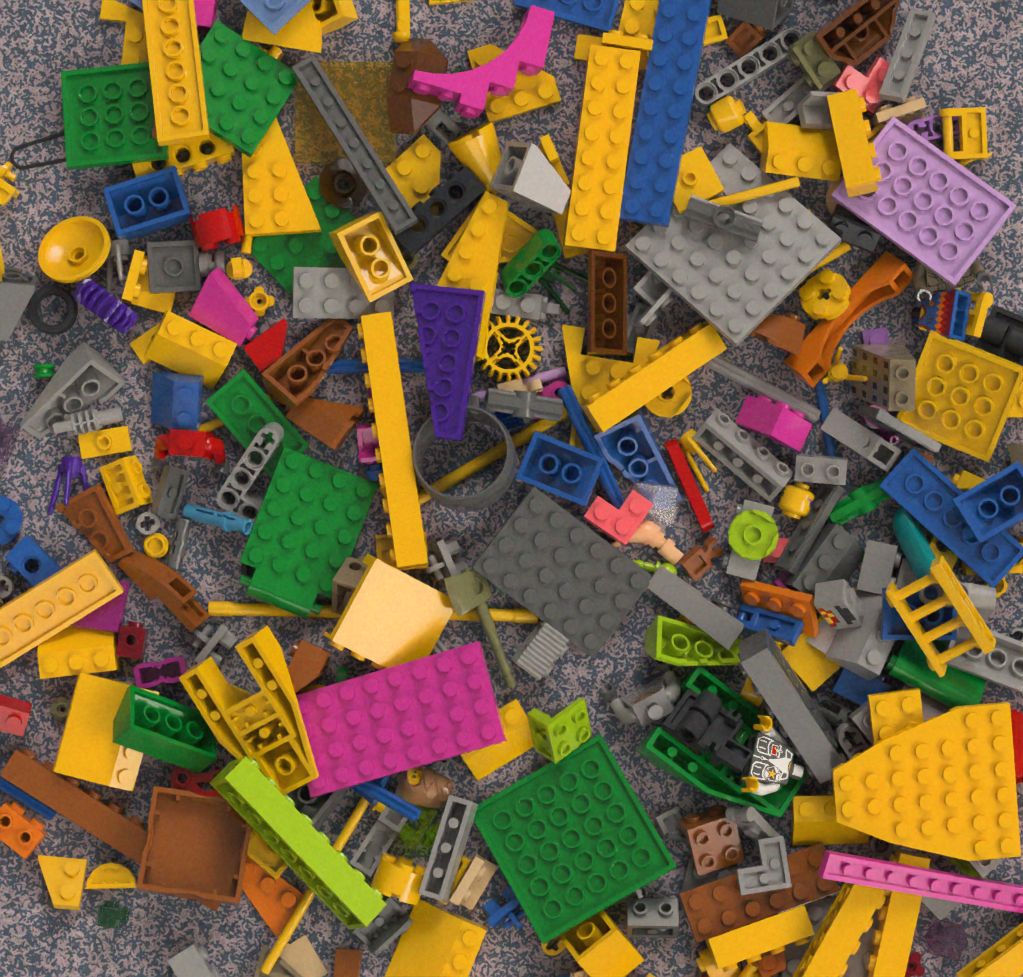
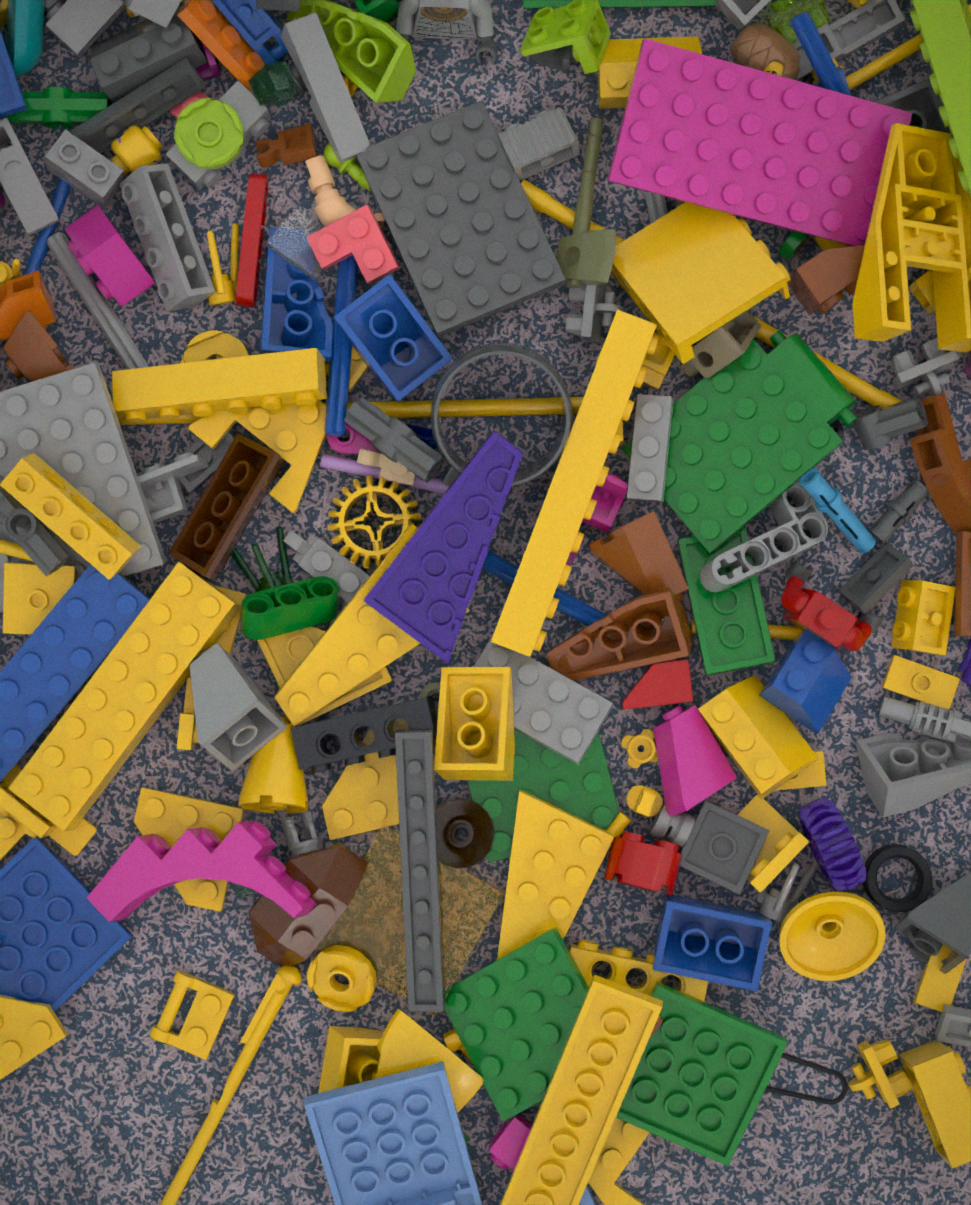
camera: 145 degrees left, 0 degrees up
green bush [32,364,56,379] -> none
light grey bush [136,512,160,535] -> none
yellow plate [143,533,169,558] -> none
blue plate [365,463,383,481] -> none
none -> yellow brick [0,453,142,580]
none -> clear green plate [248,61,298,106]
none -> yellow tile [307,945,377,1012]
none -> light grey plate [627,394,674,502]
none -> dark grey piece [854,396,928,450]

